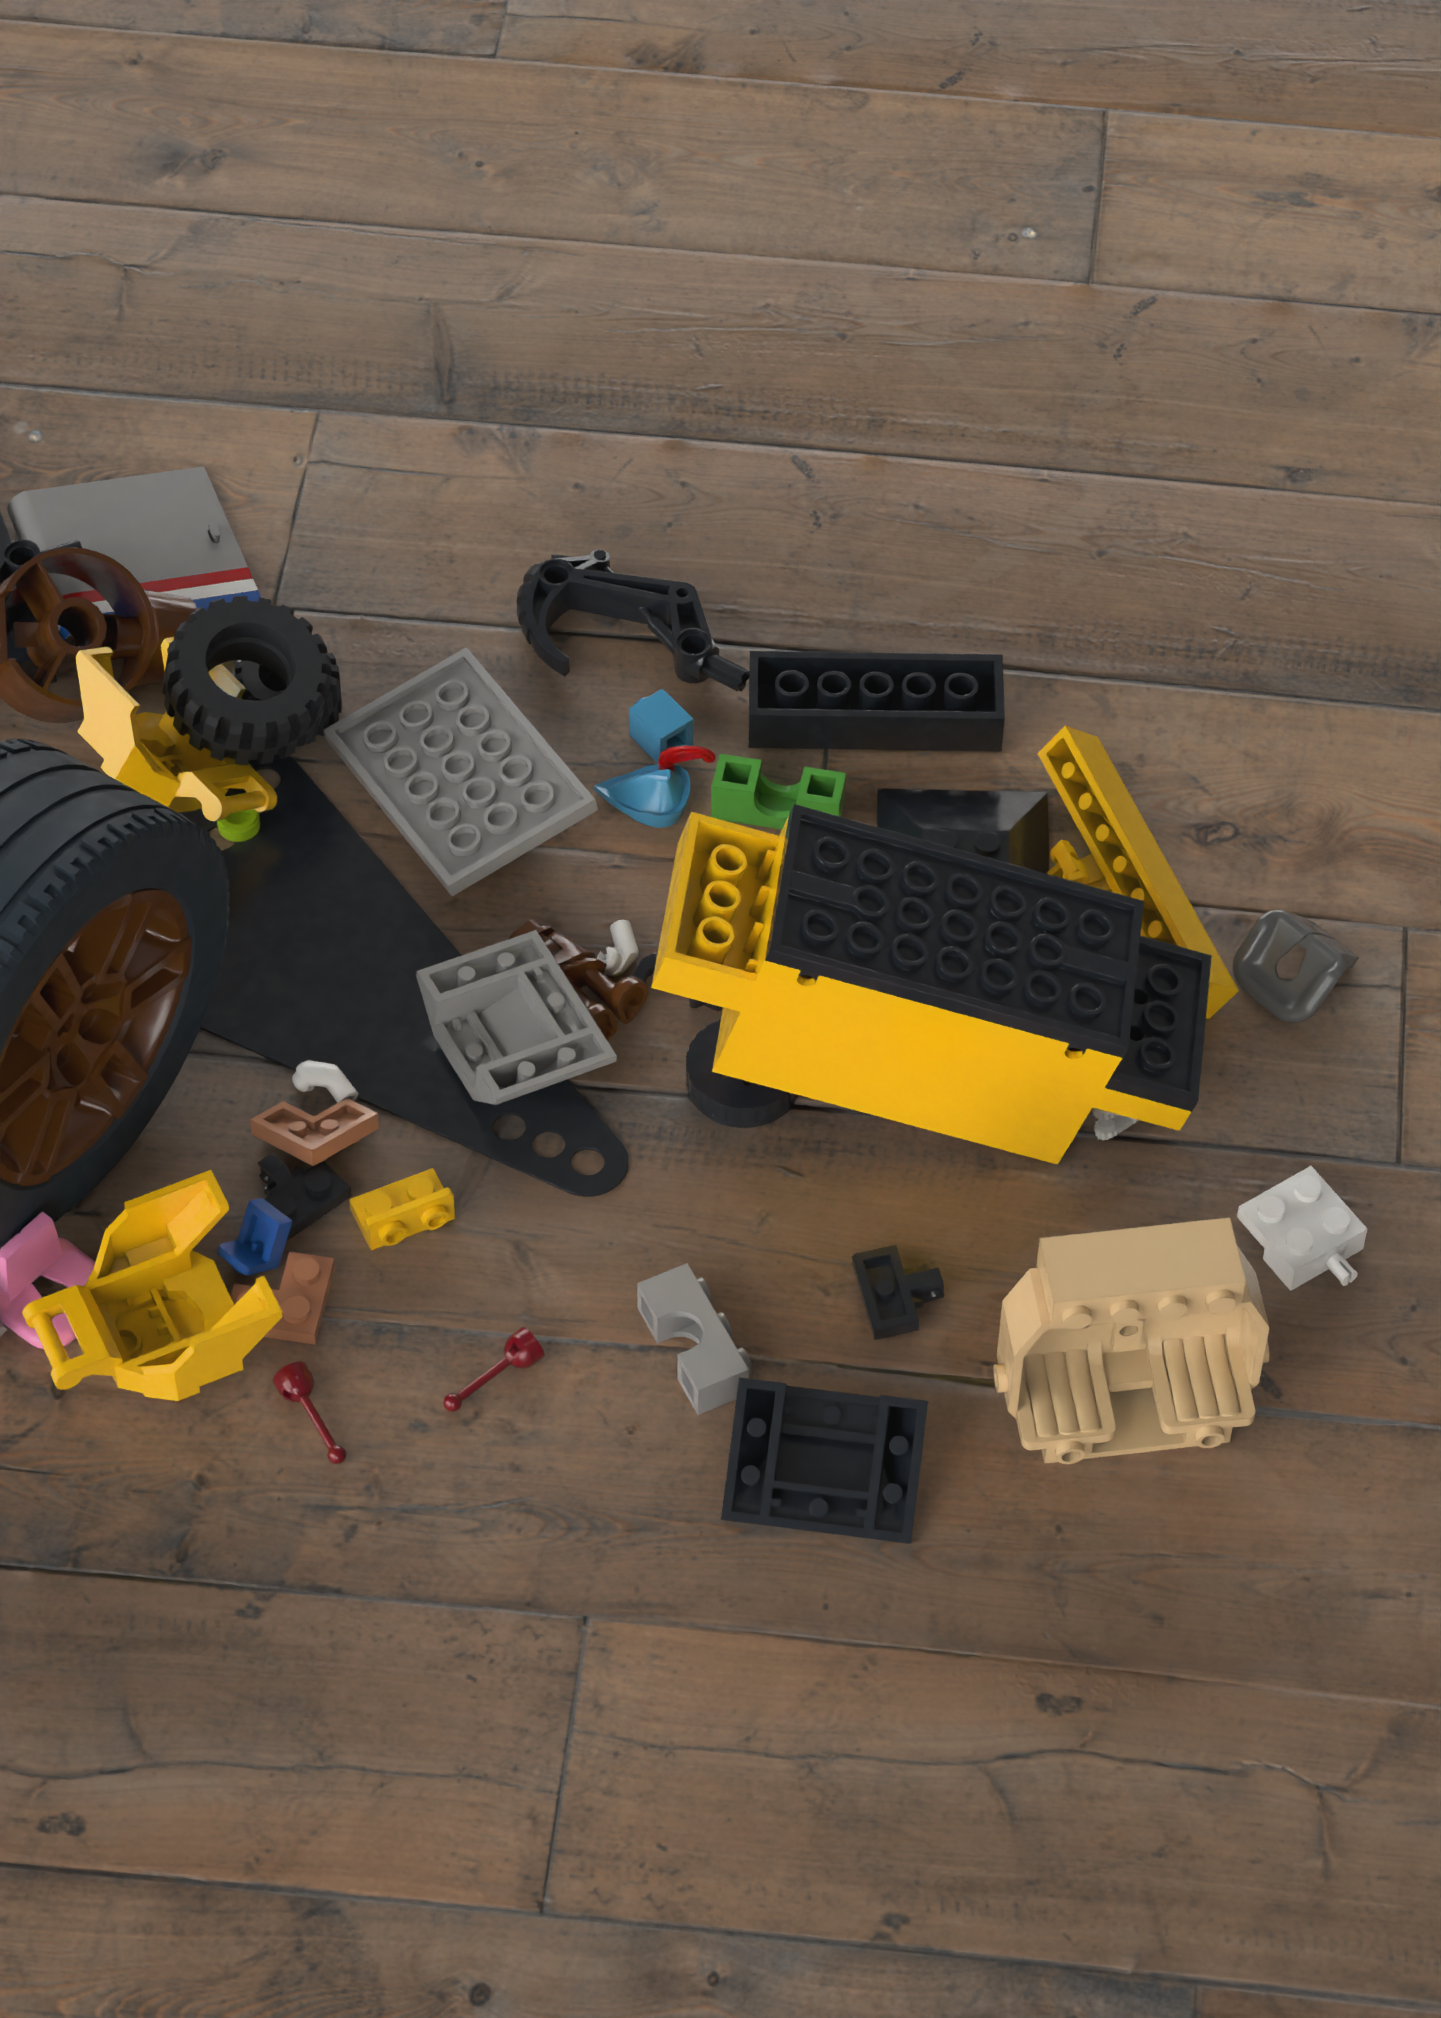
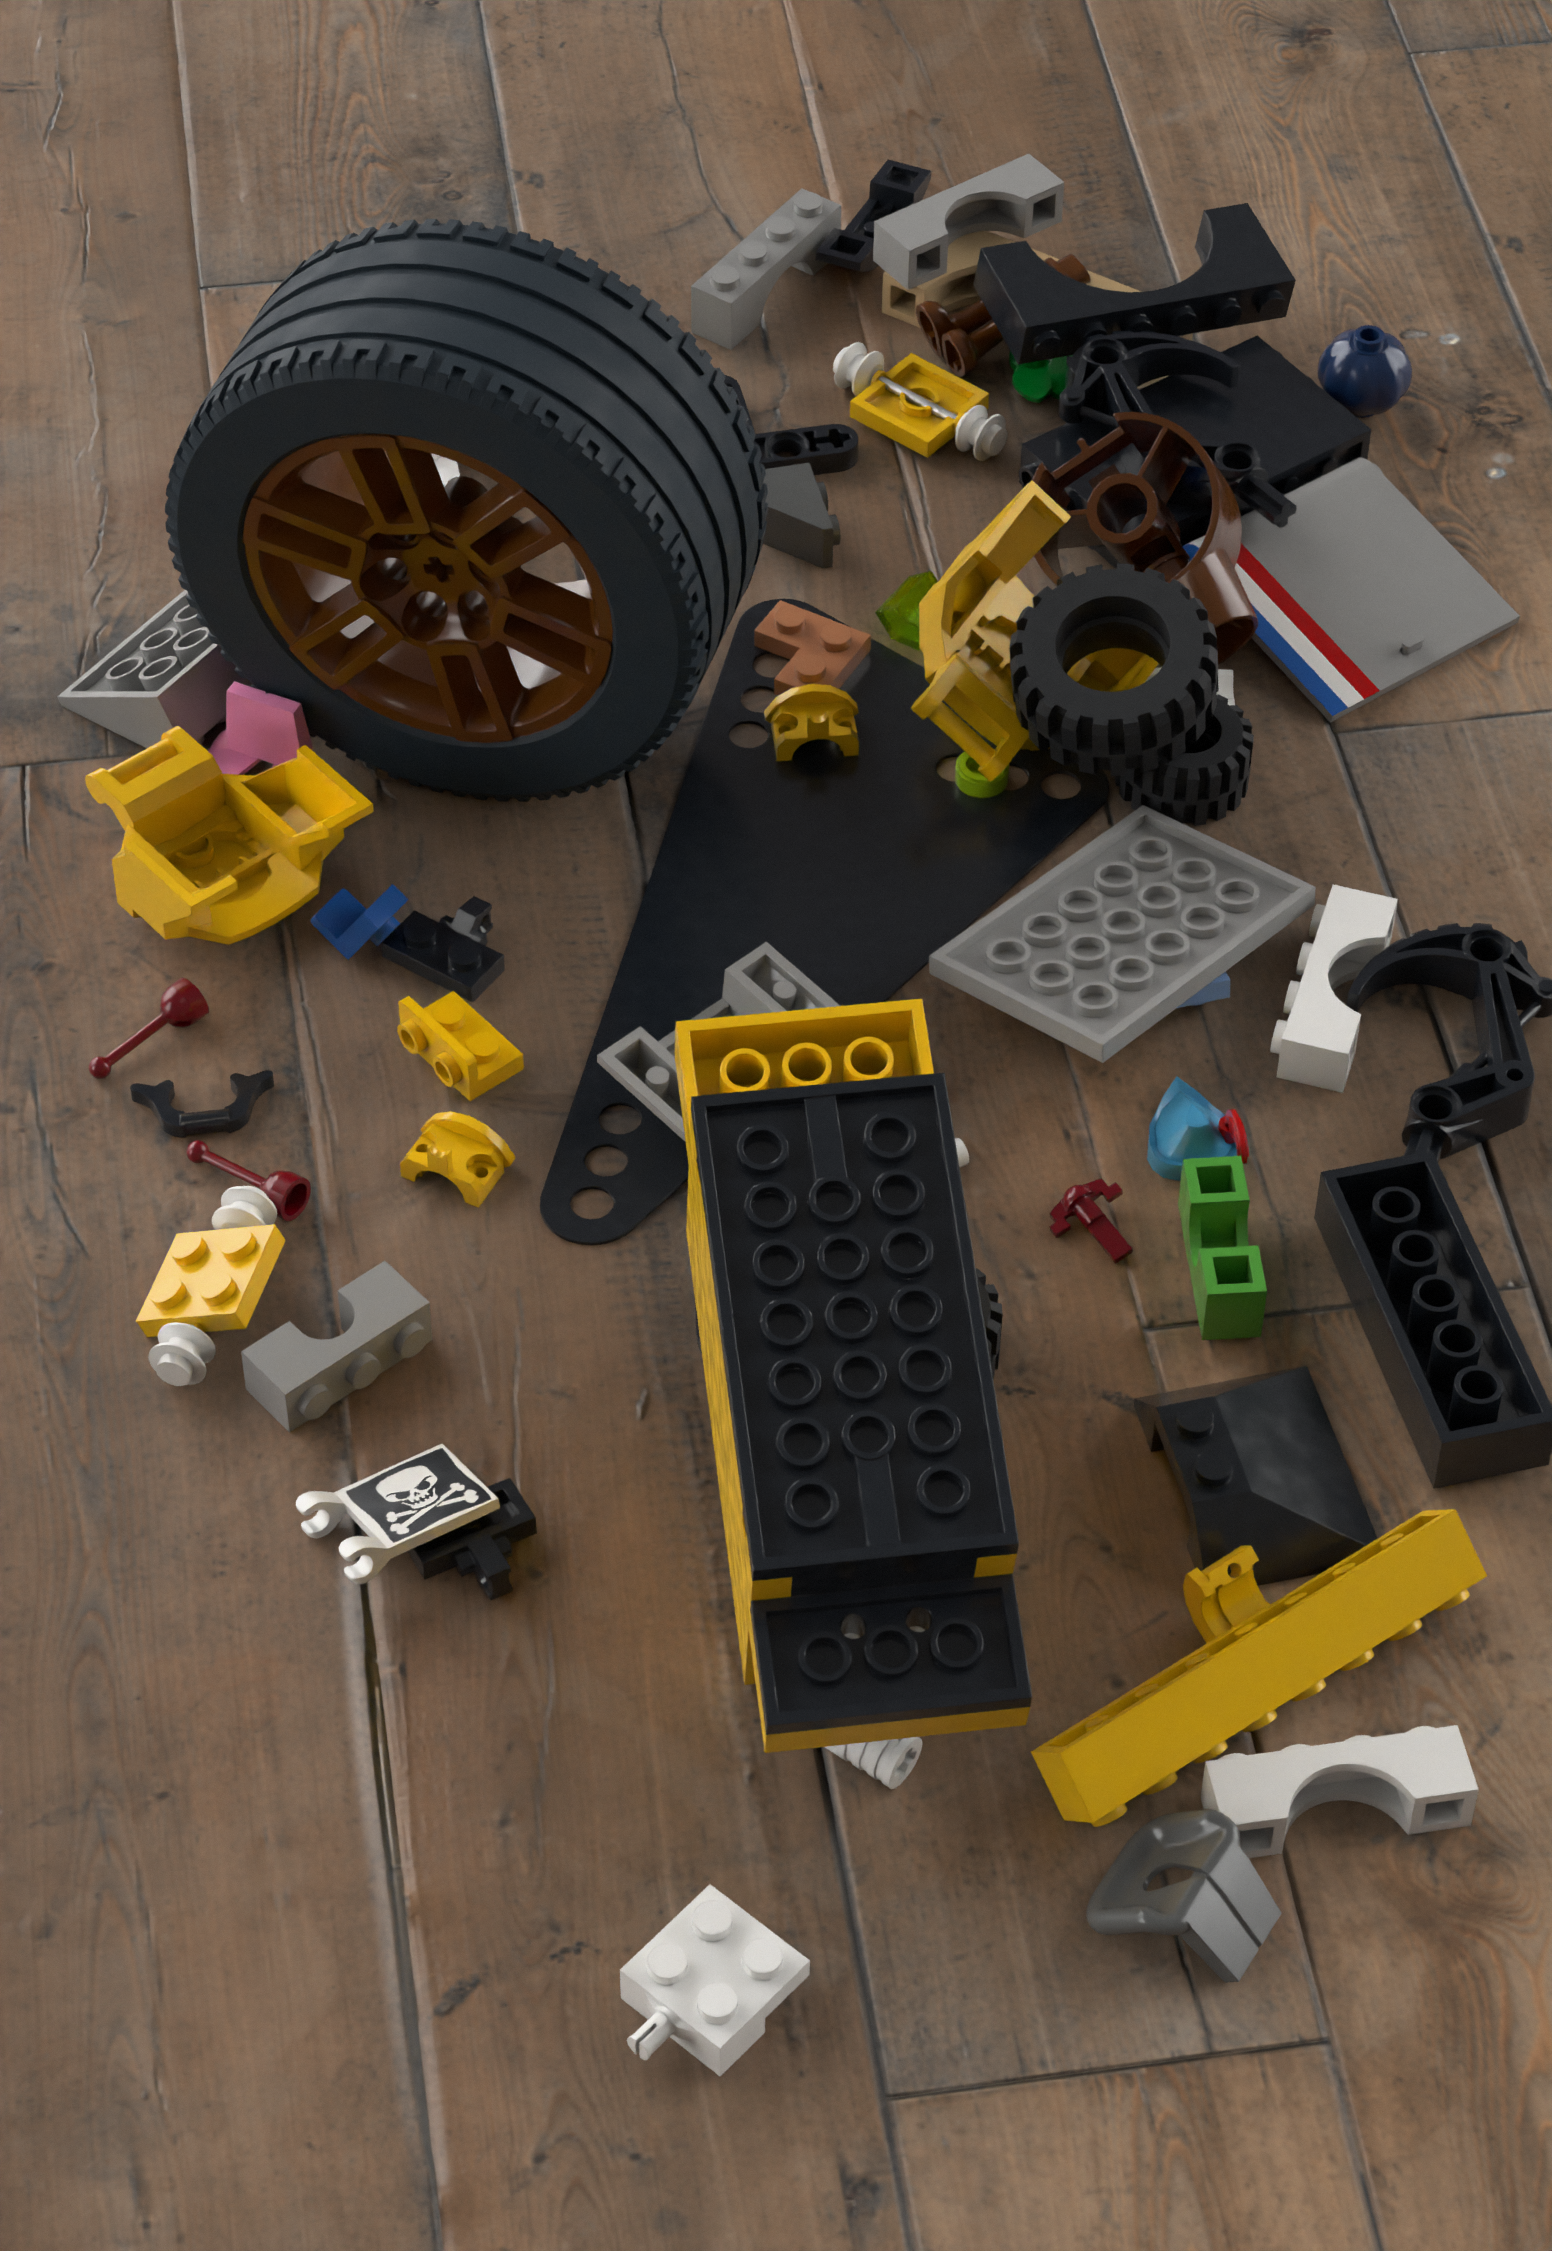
camera: 75 degrees right, 5 degrees down
nougat plate [230,1252,335,1345] -> none
nougat plate [250,1098,379,1166] -> none
white arm [292,1060,358,1103] -> none
dark azure brick [629,689,694,764] -> none
black slope [721,1377,928,1544] -> none
tan piece [993,1217,1270,1464] -> none
none -> black helmet [130,1070,274,1138]
none -> yellow plate [136,1186,286,1386]
none -> white flag [296,1444,500,1585]
none -> yellow piece [400,1111,516,1208]
none -> white arch [1200,1725,1479,1858]
none -> white arch [1270,884,1398,1093]

